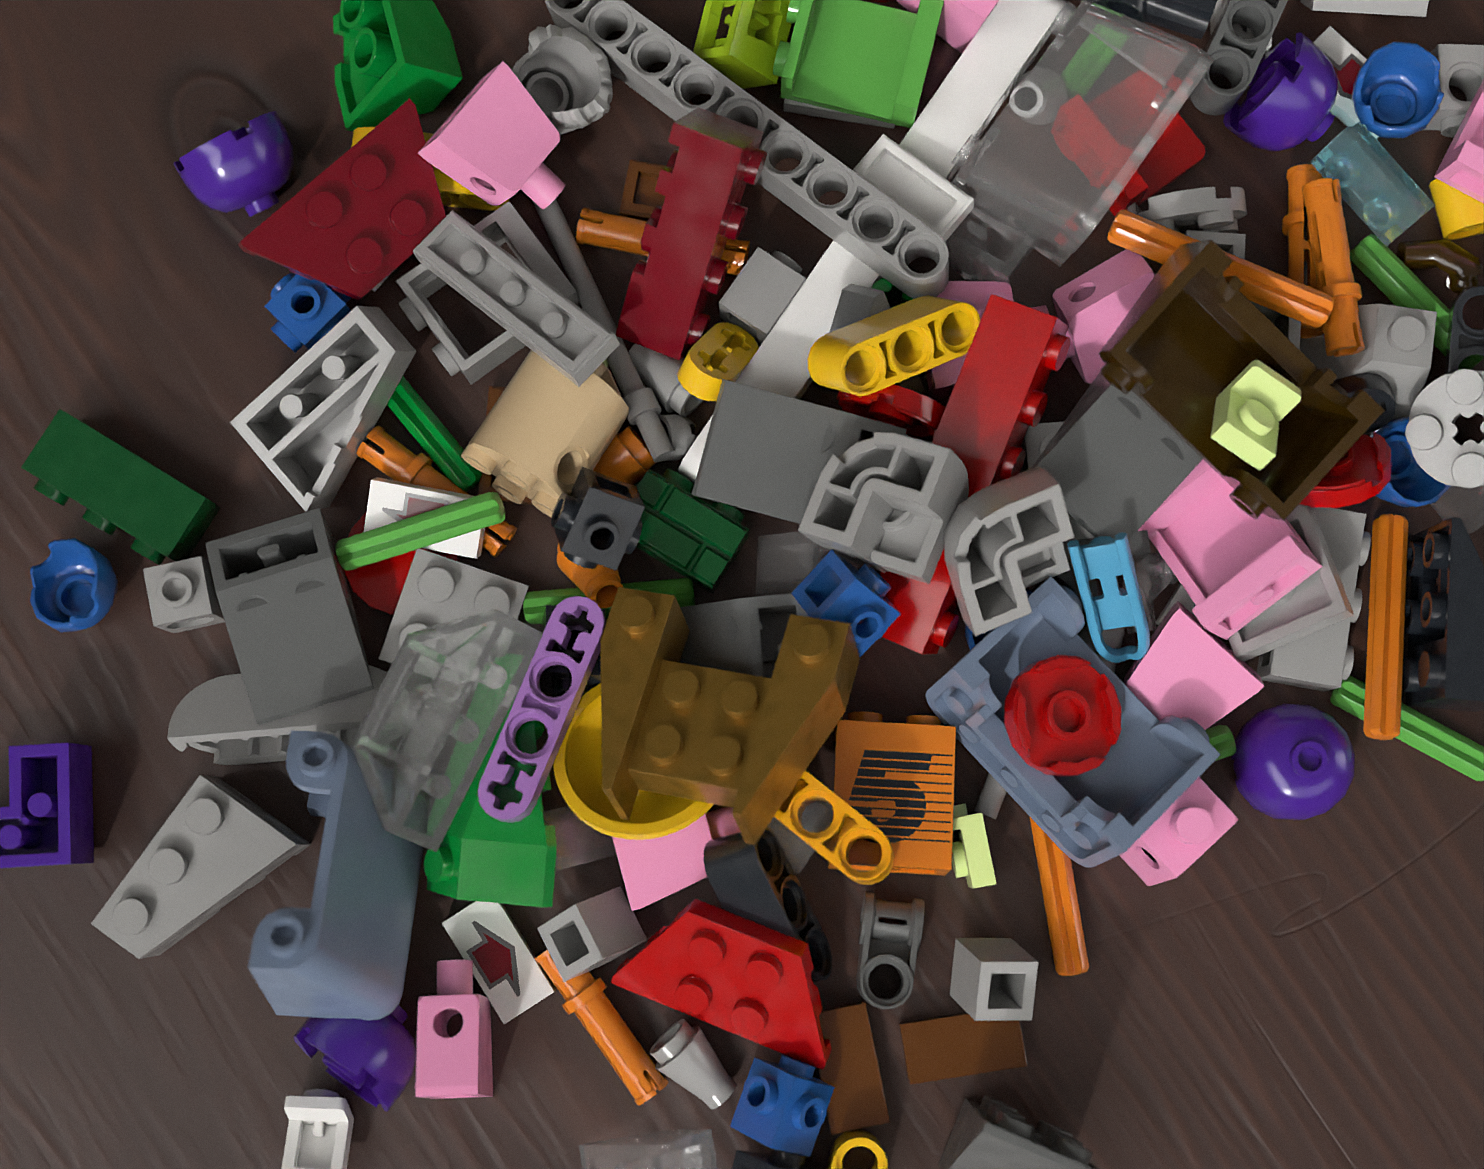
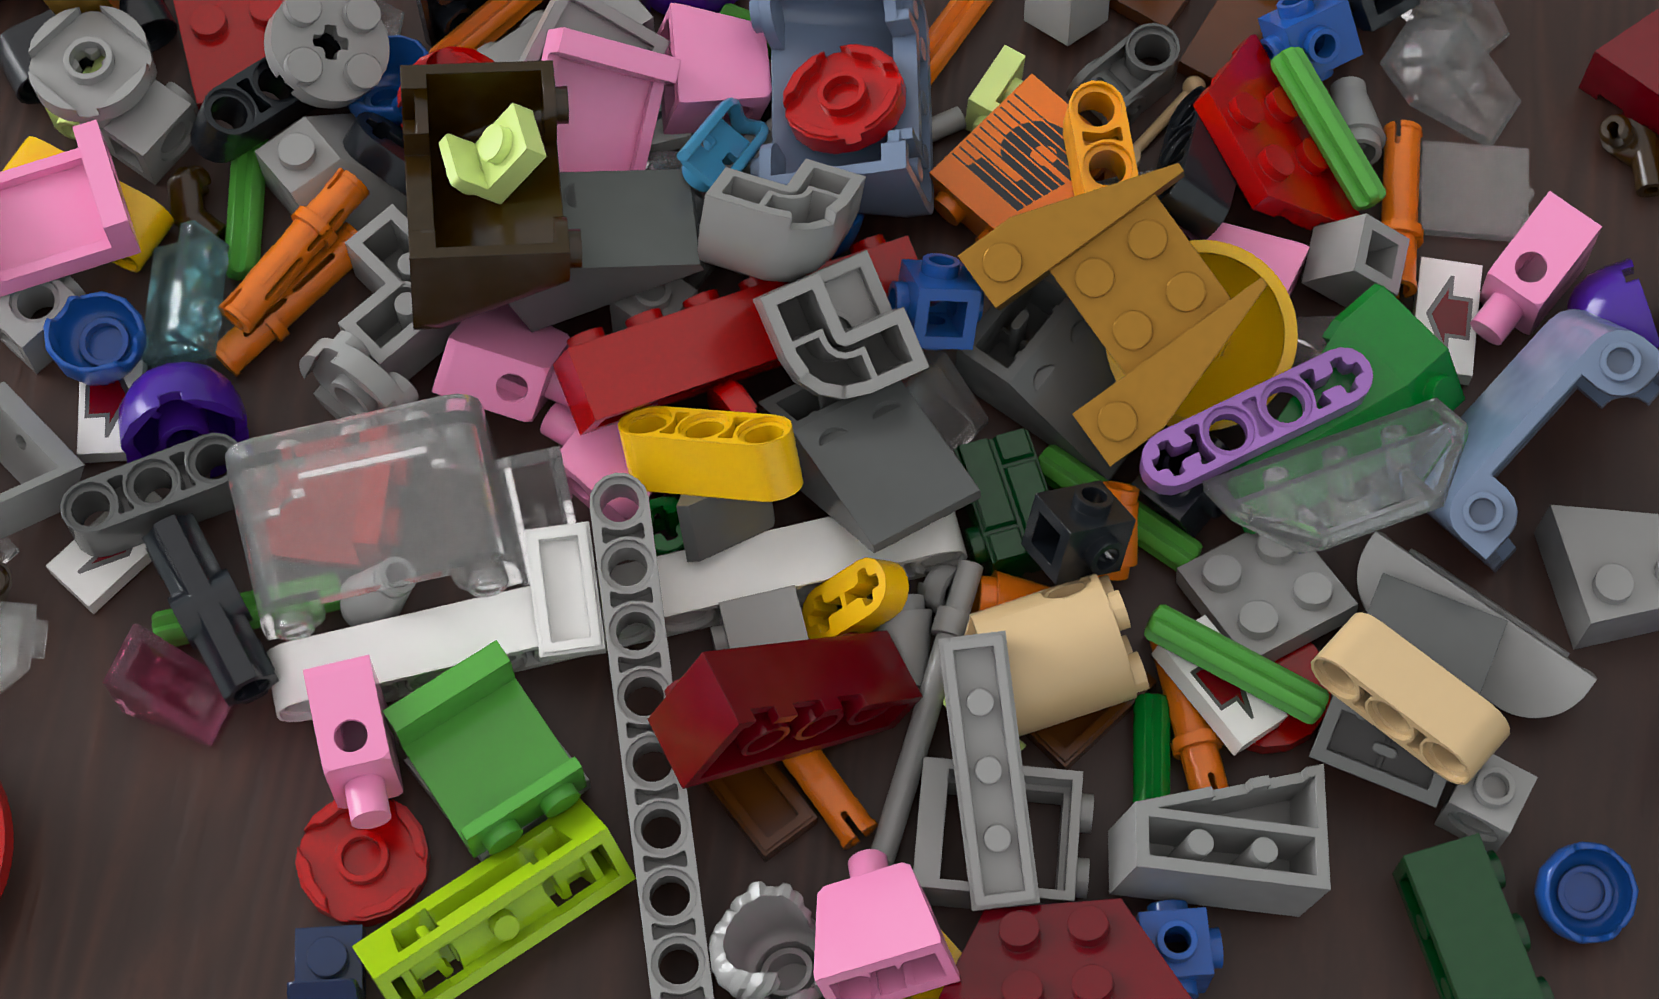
camera: 140 degrees left, 15 degrees down
orange axle [1107,210,1334,328] -> none
none -> tan hinge [1133,76,1206,167]
none -> bright green axle [1271,47,1386,211]
none -> tan beam [1311,612,1510,785]
none -> clear piece [1419,140,1535,242]

